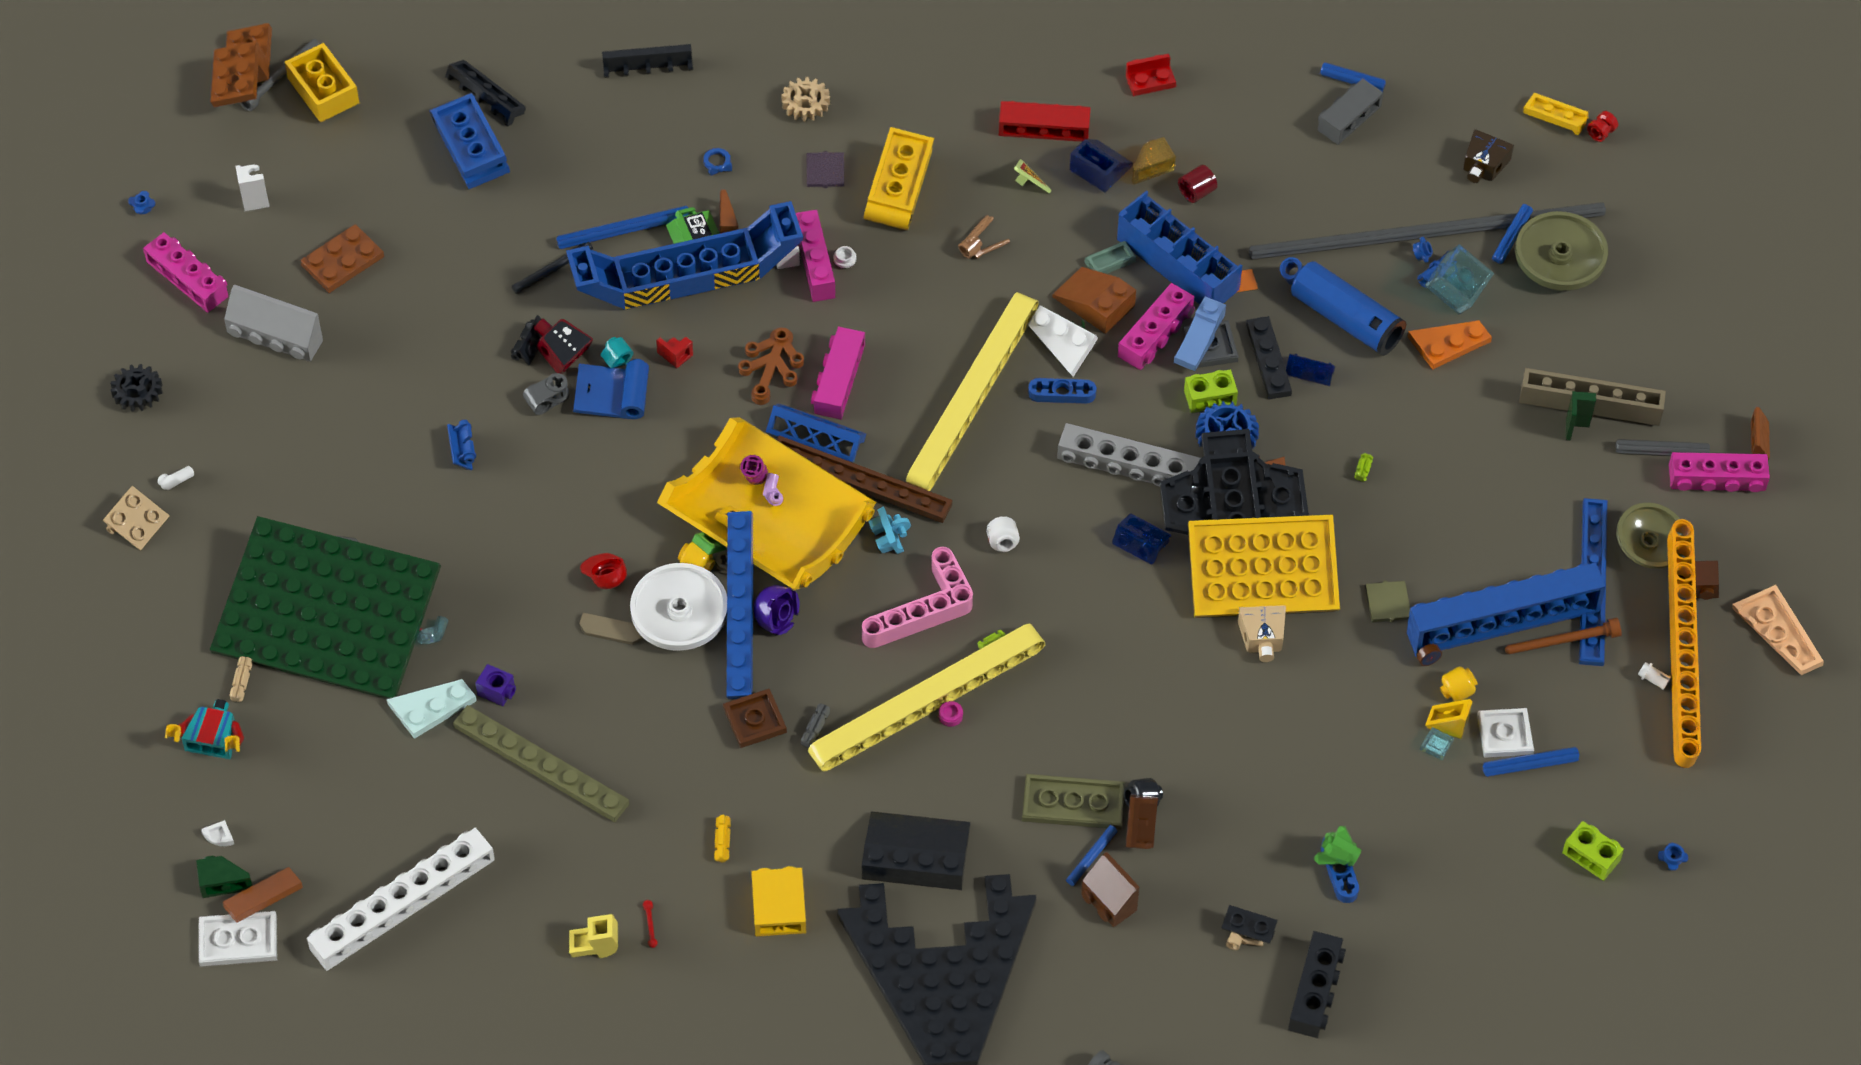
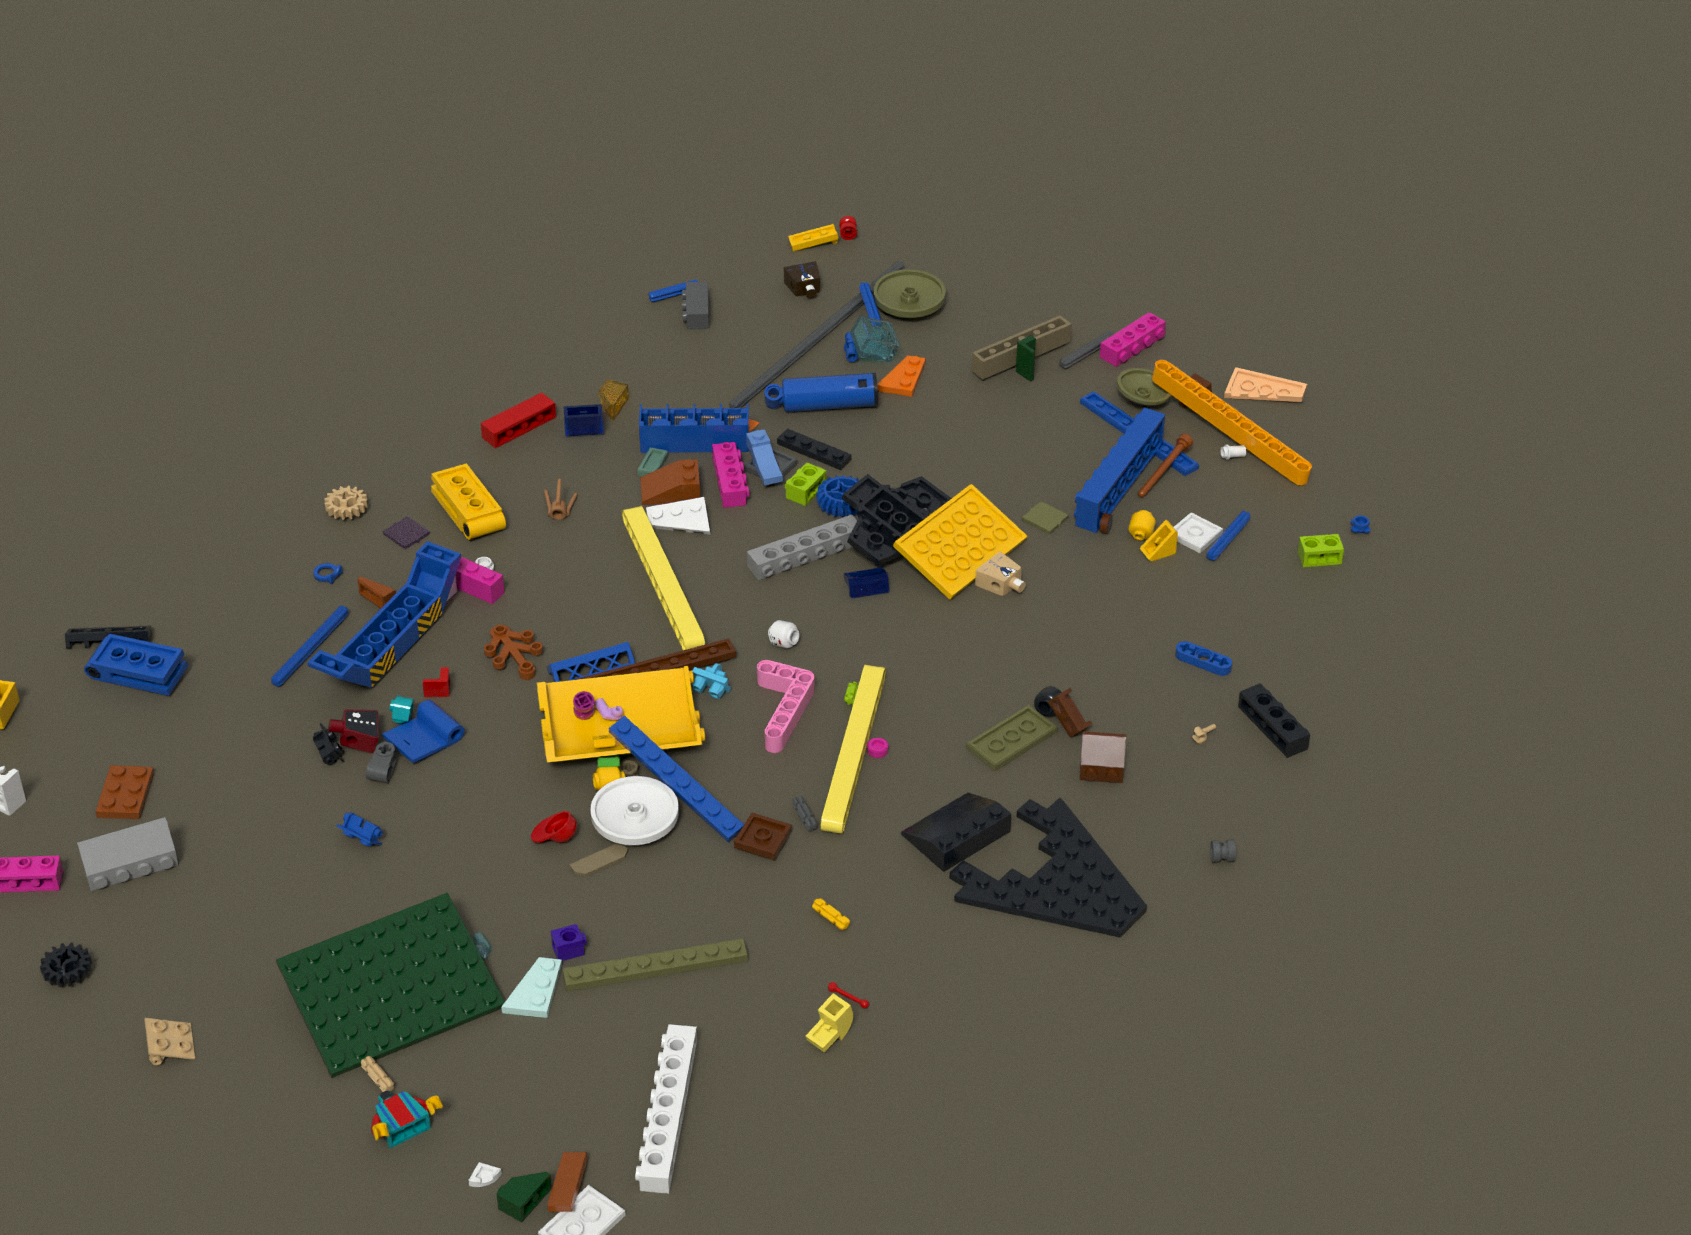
camera: 45 degrees left, 15 degrees down
white arm [158,466,194,490] -> none
black bar [512,242,593,294] -> none
black hinge [602,44,693,78] -> none
bright green piece [666,207,720,244] -> none
yellow brick [751,866,806,937] -> none
dark purple cylinder [753,585,800,635] -> none
dark pink brick [811,327,865,420] -> none
yellowish green piece [1014,159,1052,193] -> none
blue beam [1028,378,1097,404] -> none
blue bar [1066,825,1117,886] -> none
red bracket [1126,54,1176,96] -> none
dark red piece [1178,164,1218,203] -> none
black hinge [1221,905,1278,944] -> none
clear blue hinge [1286,353,1336,386] -> none
bright green rock [1315,826,1361,866] -> none
lime piece [1354,453,1373,482] -> none
blue plate [1413,237,1433,263] -> none
clear light blue tile [1420,727,1454,760] -> none
dark orange slope [1751,407,1770,460] -> none

